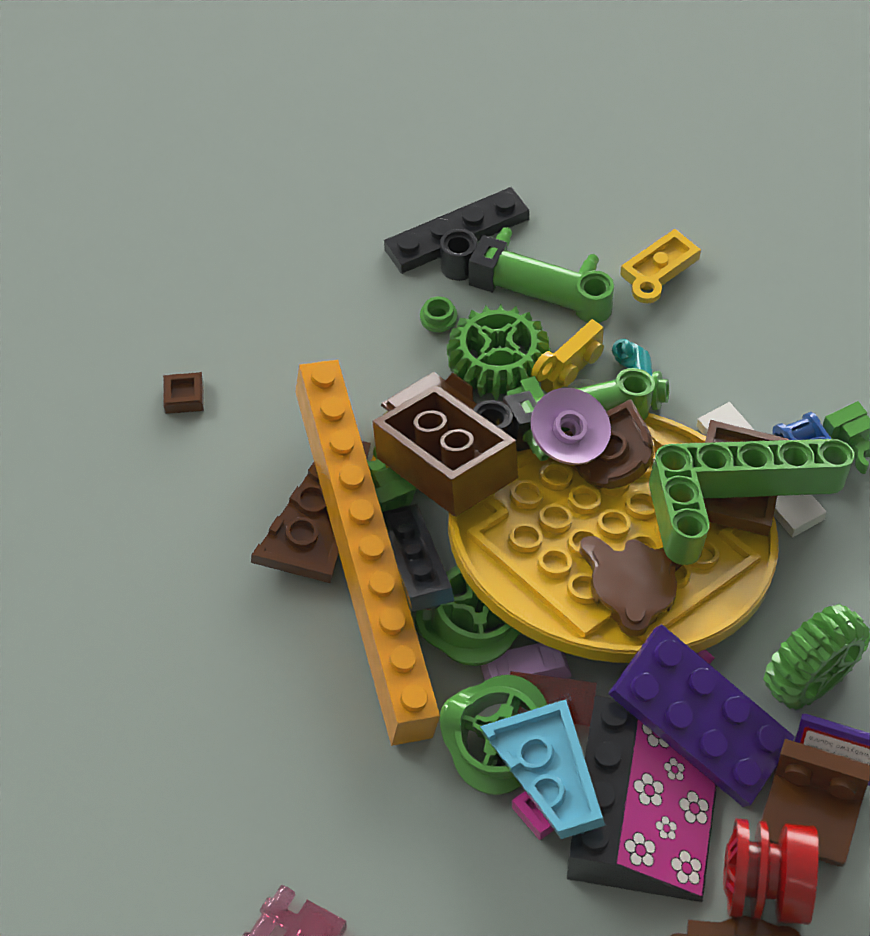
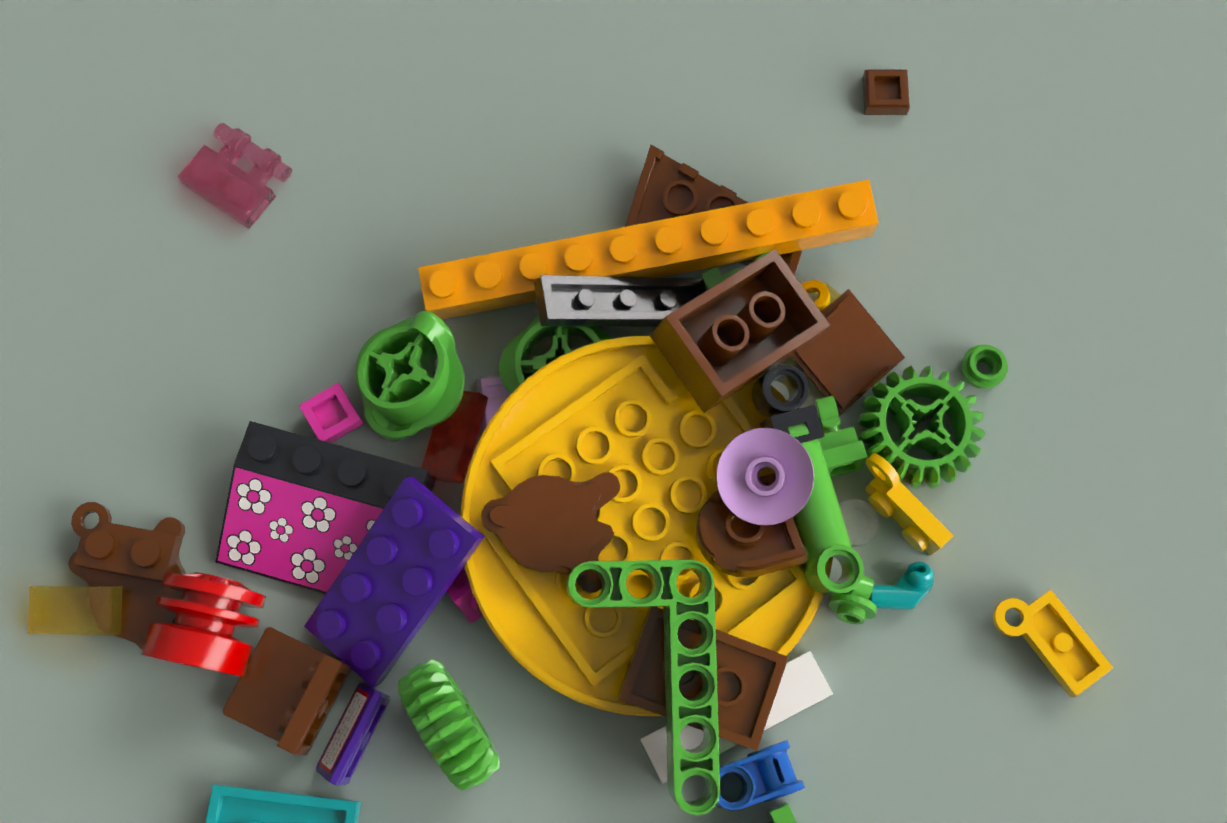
camera: 95 degrees right, 20 degrees up
black plate [384,186,529,274] -> none
bright green piece [440,228,614,323] -> none
medium azure wing [480,699,605,839] -> none

